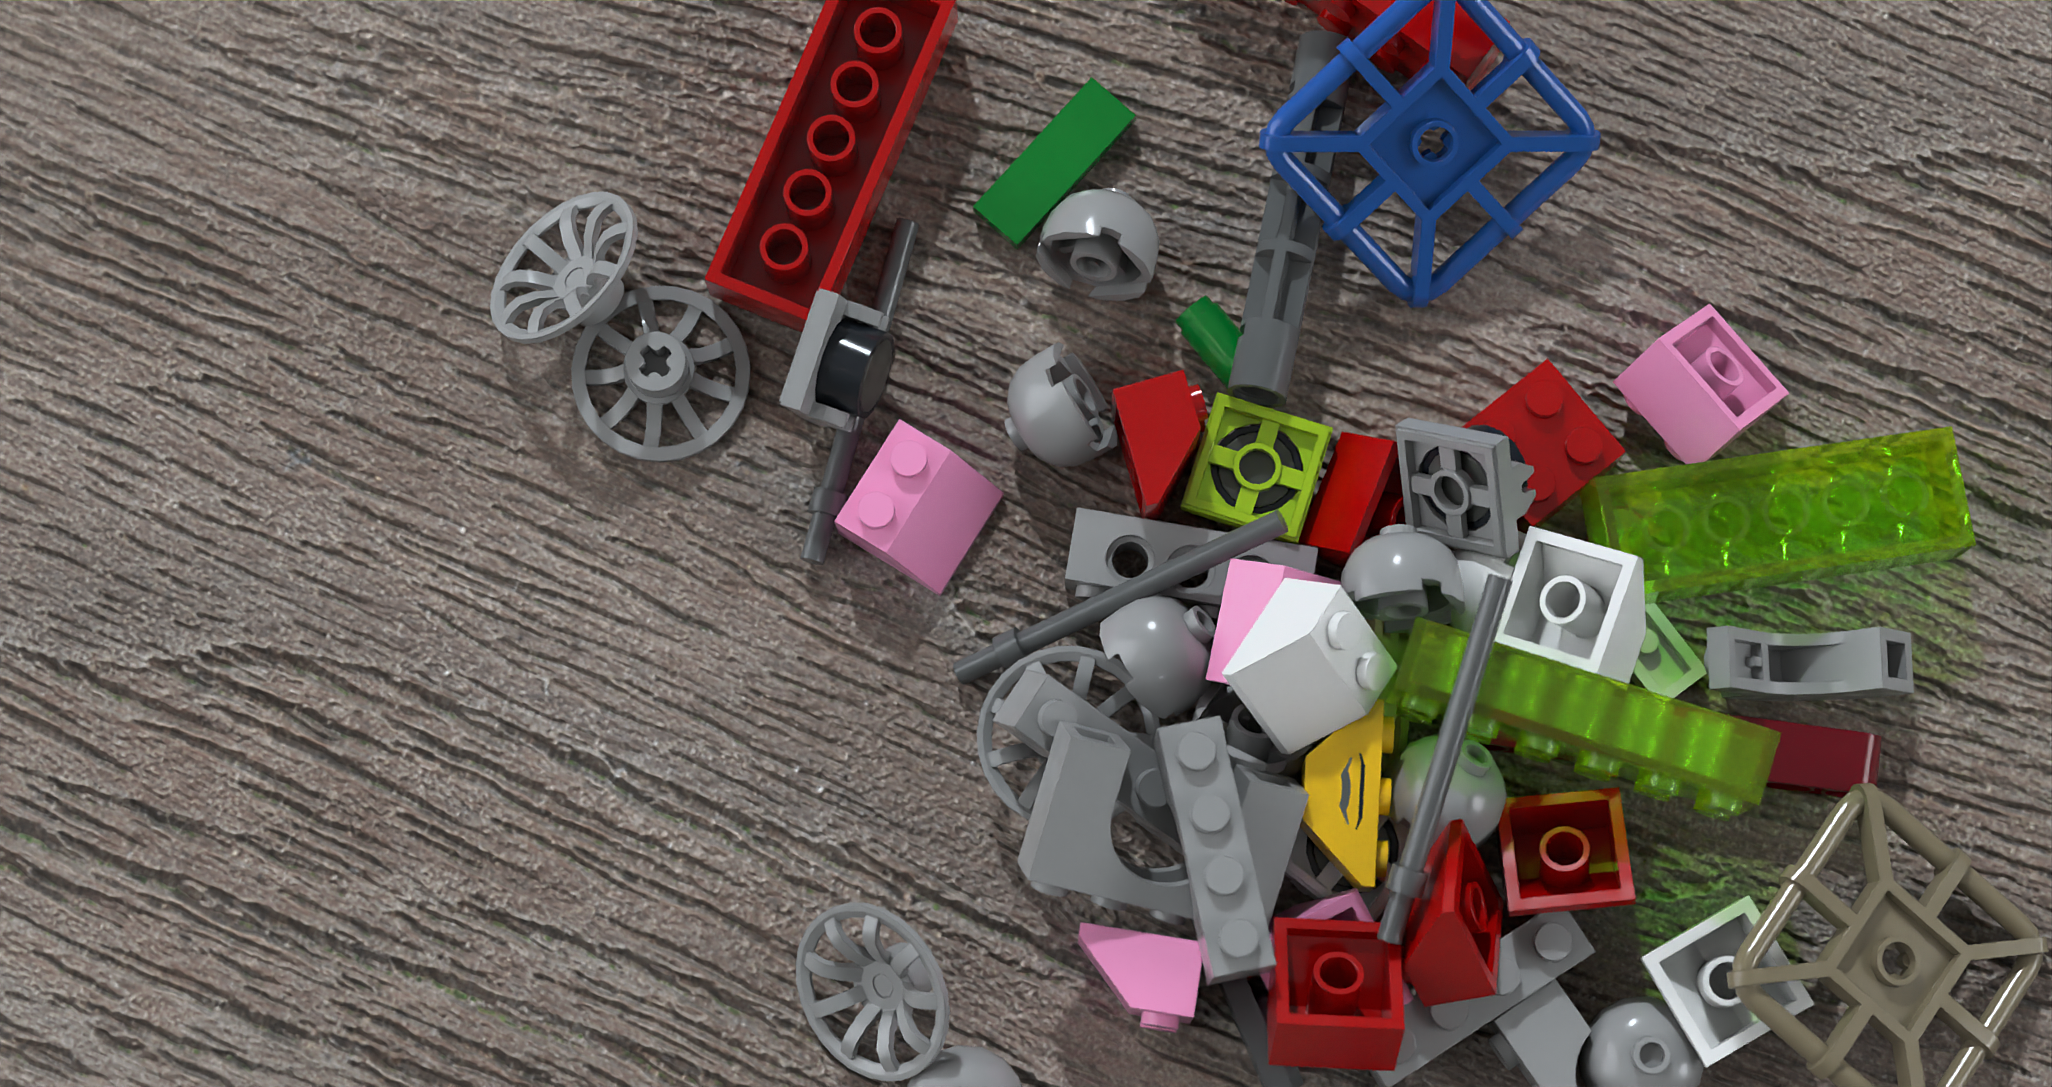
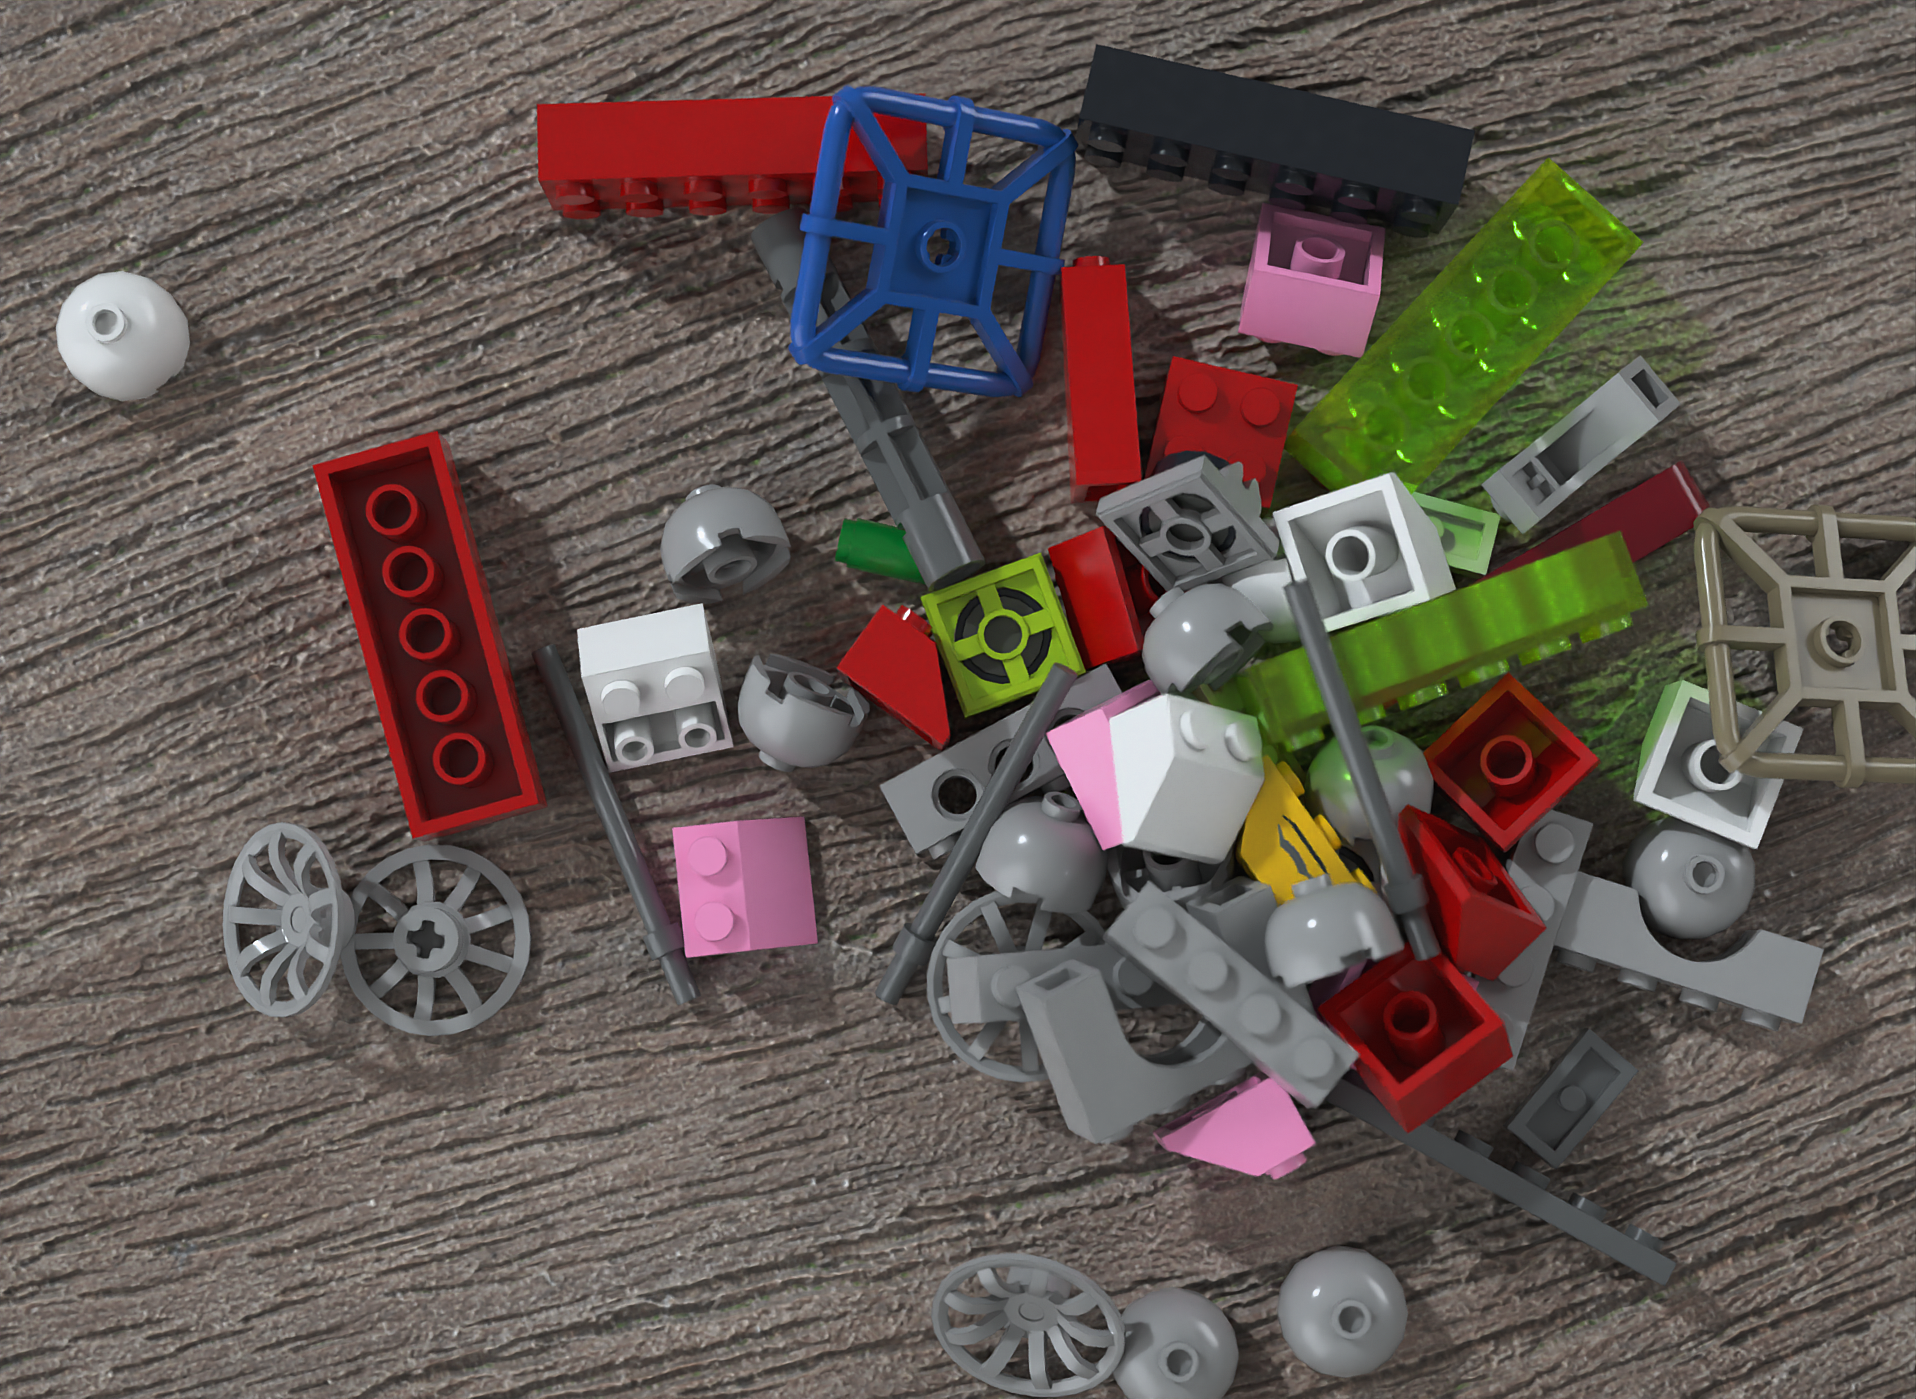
camera: 45 degrees left, 5 degrees up
piece [779,288,894,432] -> none
green tile [973,77,1136,250] -> none
none -> white slope [577,603,734,773]
none -> red slope [1059,256,1142,504]
none -> black brick [1076,44,1475,238]
none -> light grey cylinder [1264,873,1404,988]

